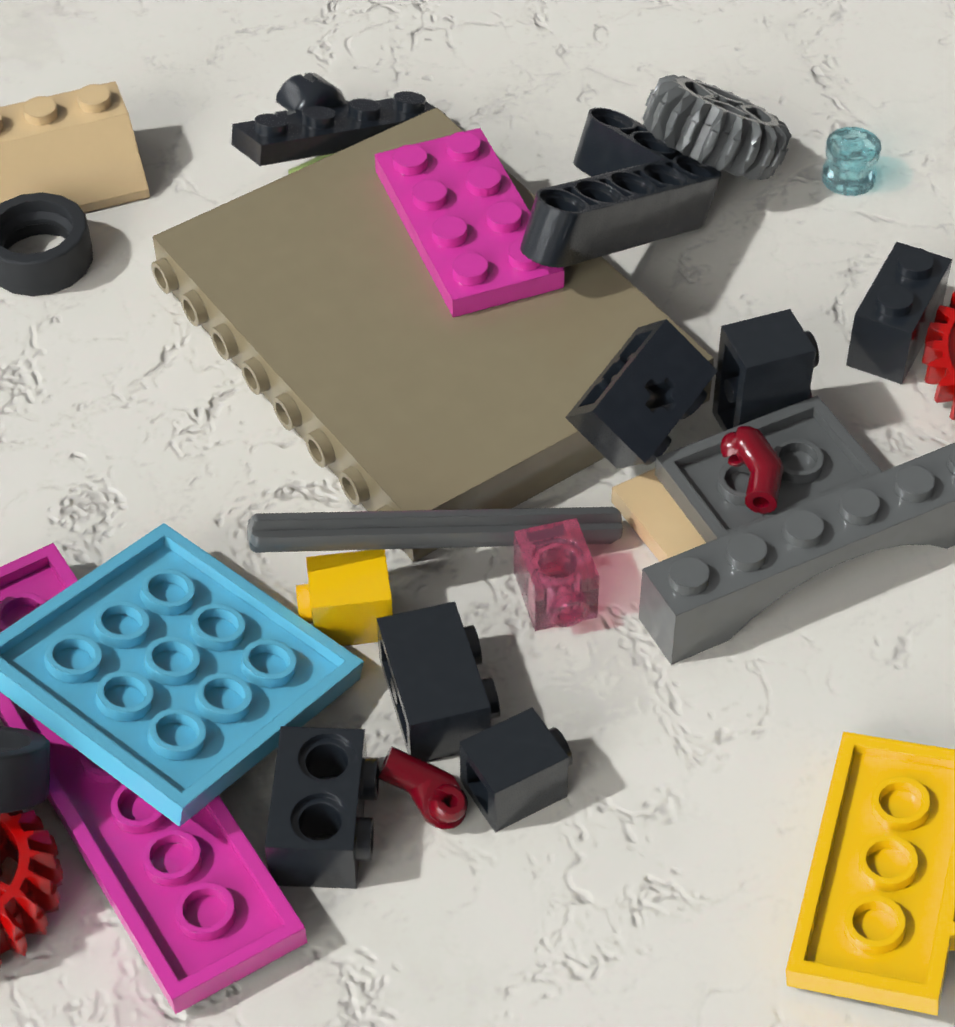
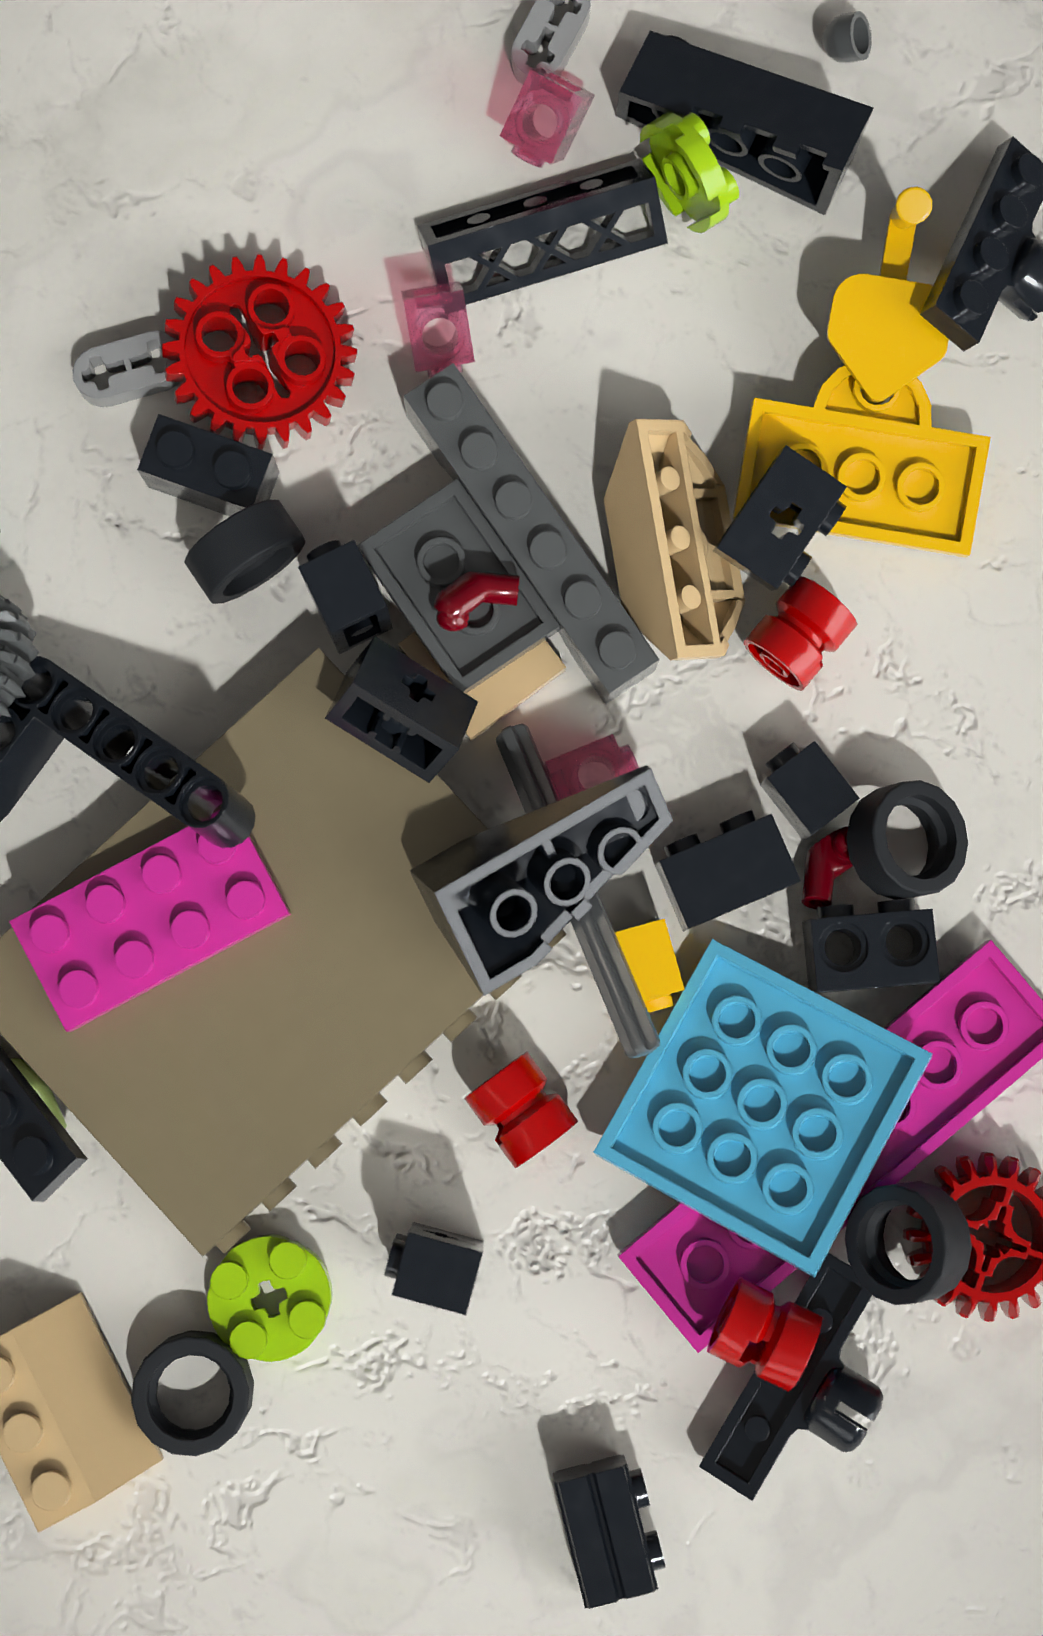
camera: 105 degrees left, 35 degrees up
none -> black tyre [184,499,306,604]
none -> lime plate [207,1234,333,1362]
none -> black brick [384,1222,484,1315]
none -> black wedge [410,765,673,996]
none -> red wheel [464,1051,578,1168]
none -> tan wedge [603,419,745,661]
none -> black brick [713,445,847,591]
none -> red wheel [743,576,858,691]
none -> black tyre [846,780,968,900]

